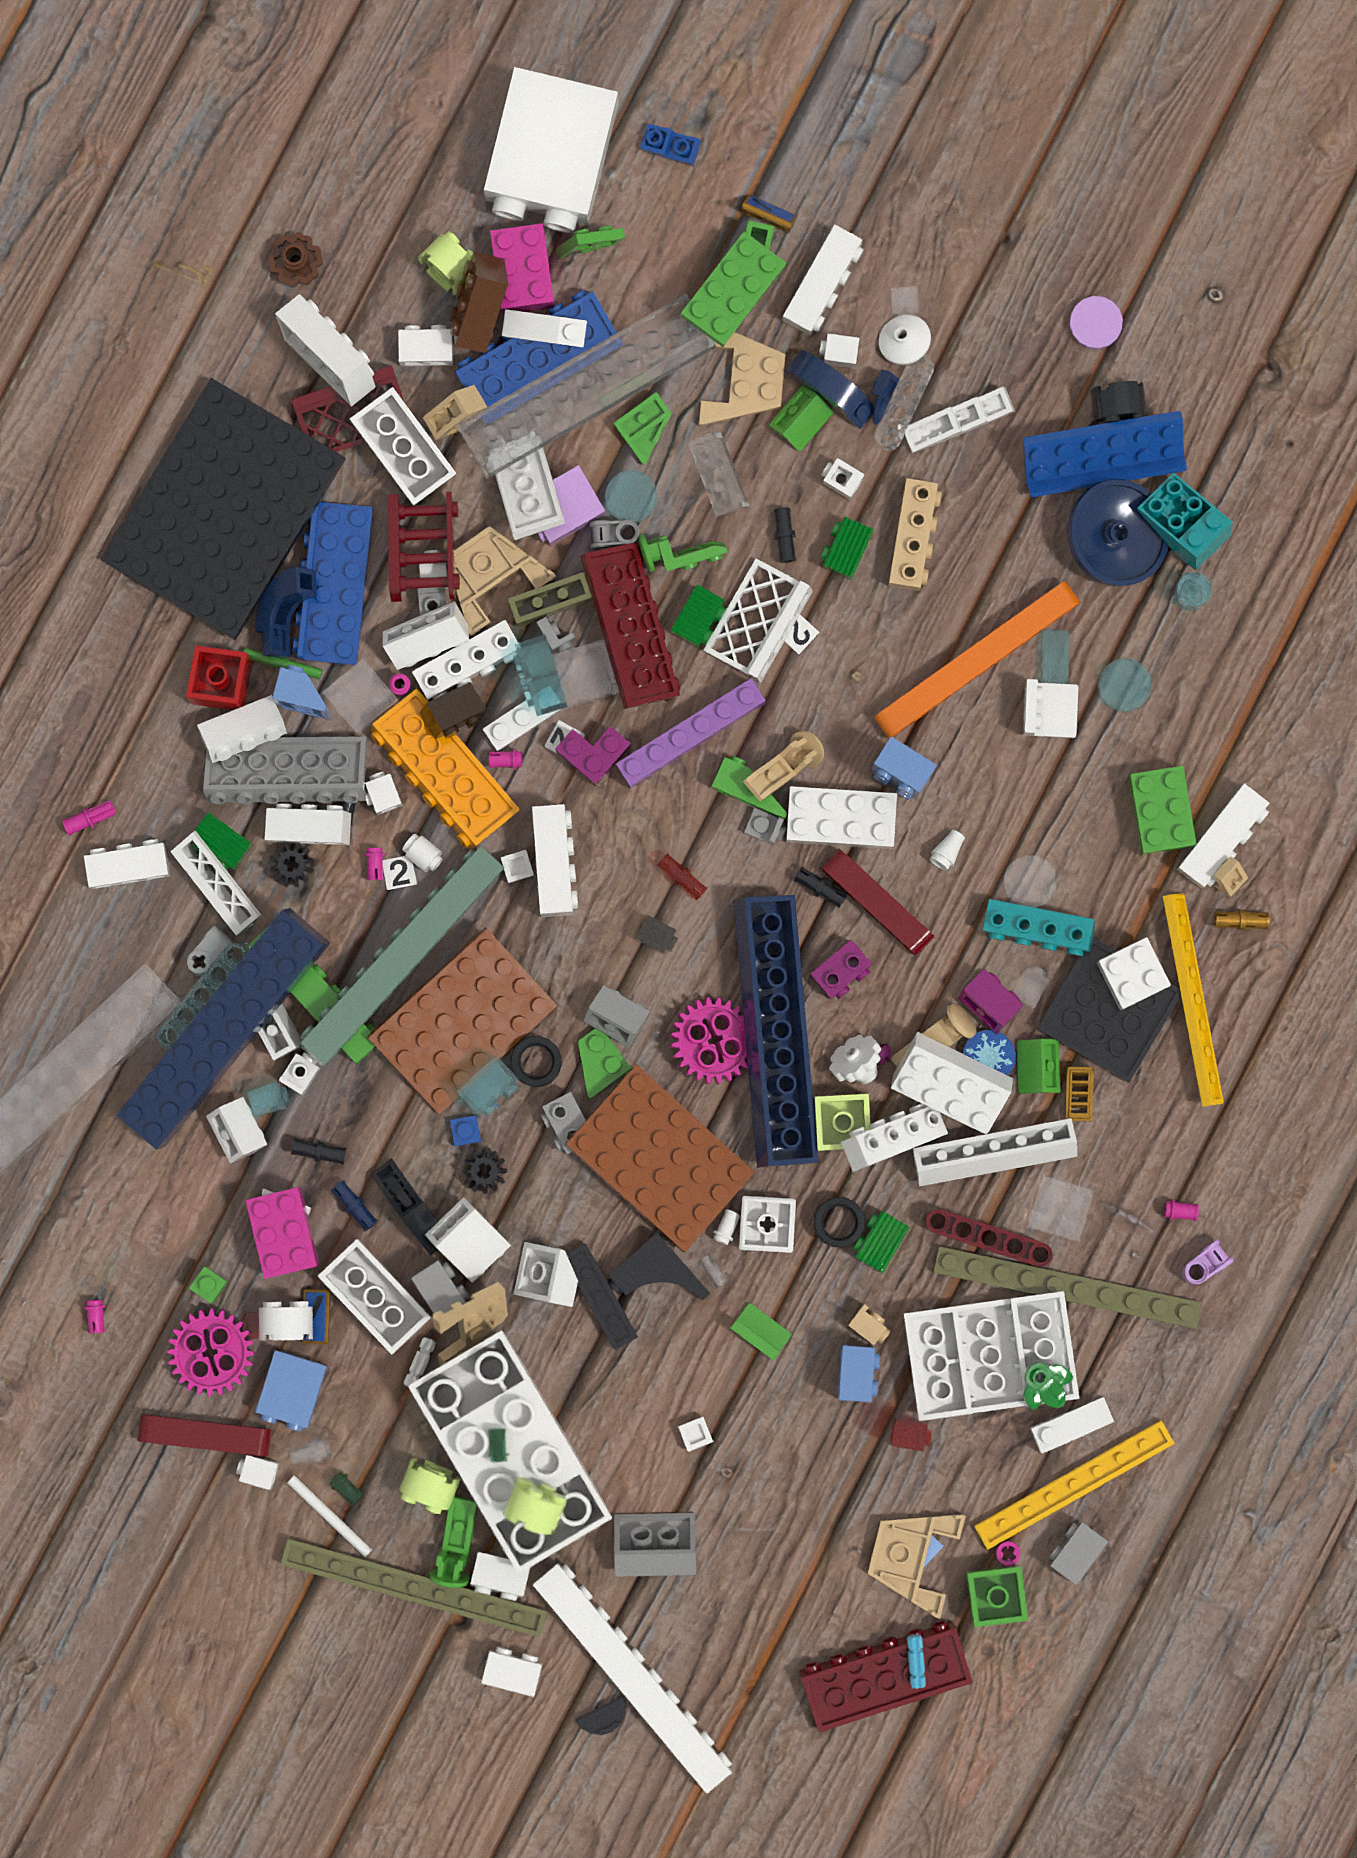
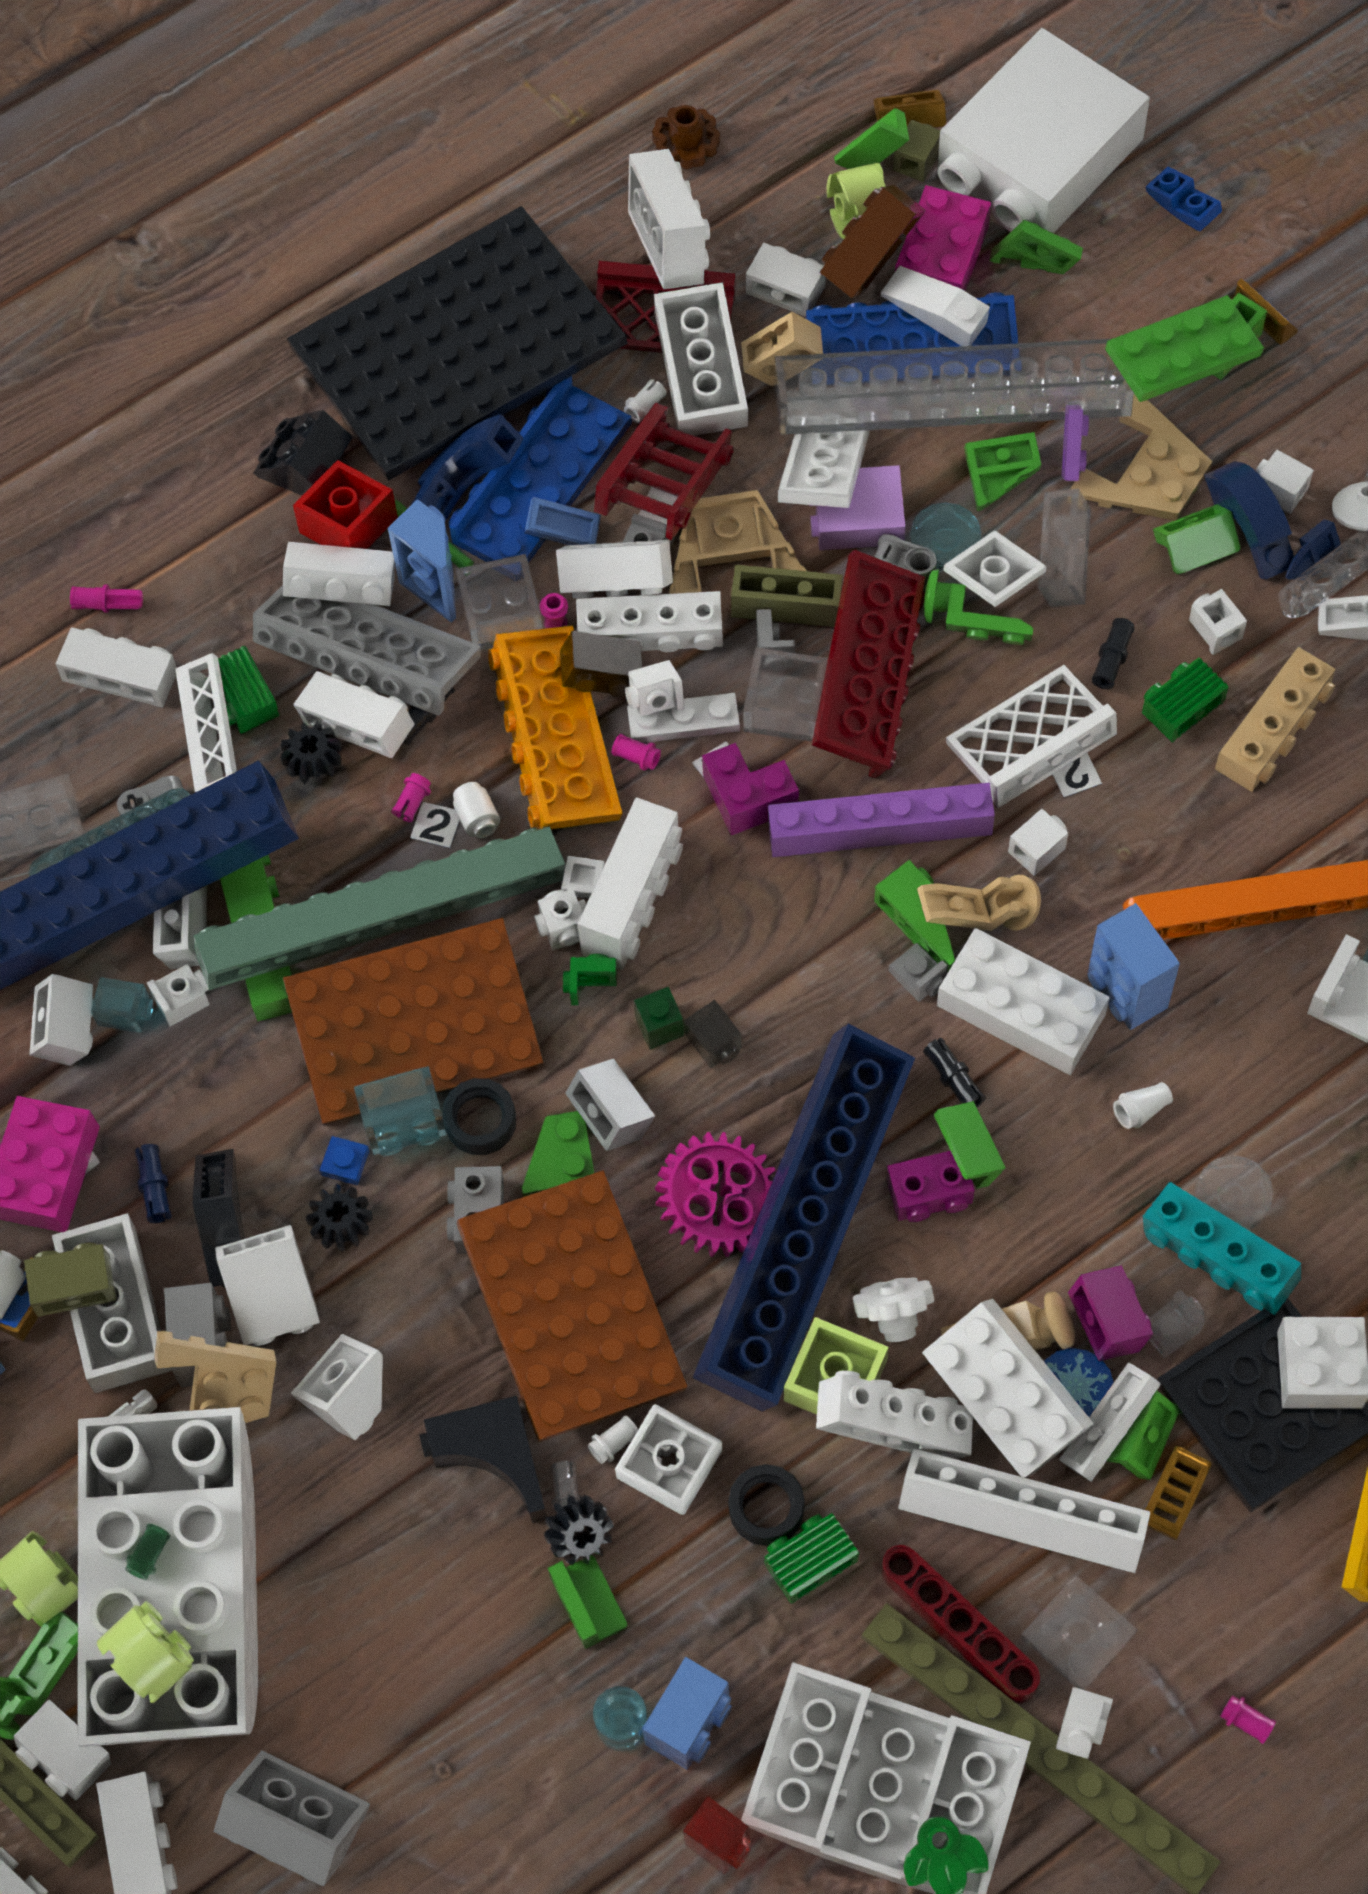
camera: 30 degrees right, 20 degrees down
black pin [291,1138,347,1165] -> none
white brick [365,772,403,815] -> none
clear light blue piece [513,635,568,716] -> none
black plate [566,1243,638,1350] -> none
clear red pin [656,853,707,901] -> none
green brick [671,585,727,649] -> none
white plate [678,1417,713,1452] -> none
white brick [782,224,864,336] -> none
dark red beam [820,848,934,957] -> none
tan brick [848,1304,891,1345] -> none
magenta hinge [877,1043,892,1066] -> none
lavender piece [1181,1239,1234,1285] -> none
none -> olive brick [24,1242,116,1317]
none -> black slope [253,410,353,495]
none -> medium blue tile [524,497,601,545]
none -> white brick [534,889,587,951]
none -> black gear [543,1494,614,1566]
none -> green bracket [563,954,617,1006]
none -> clear light blue wheel [593,1686,648,1751]
none -> white pin [624,379,666,423]
none -> white brick [625,660,684,717]
none -> dark green brick [634,986,684,1050]
none -> bright green panel [834,108,909,169]
none -> pearl gold slope [873,89,946,128]
none -> olive brick [893,120,940,182]
none -> bright green panel [934,1101,1006,1189]
none -> white slope [943,530,1047,607]
none -> white brick [1008,809,1068,876]
none -> white brick [1056,1687,1113,1759]
none -> white plate [1059,1362,1161,1482]
none -> medium lavender plate [1061,405,1089,481]

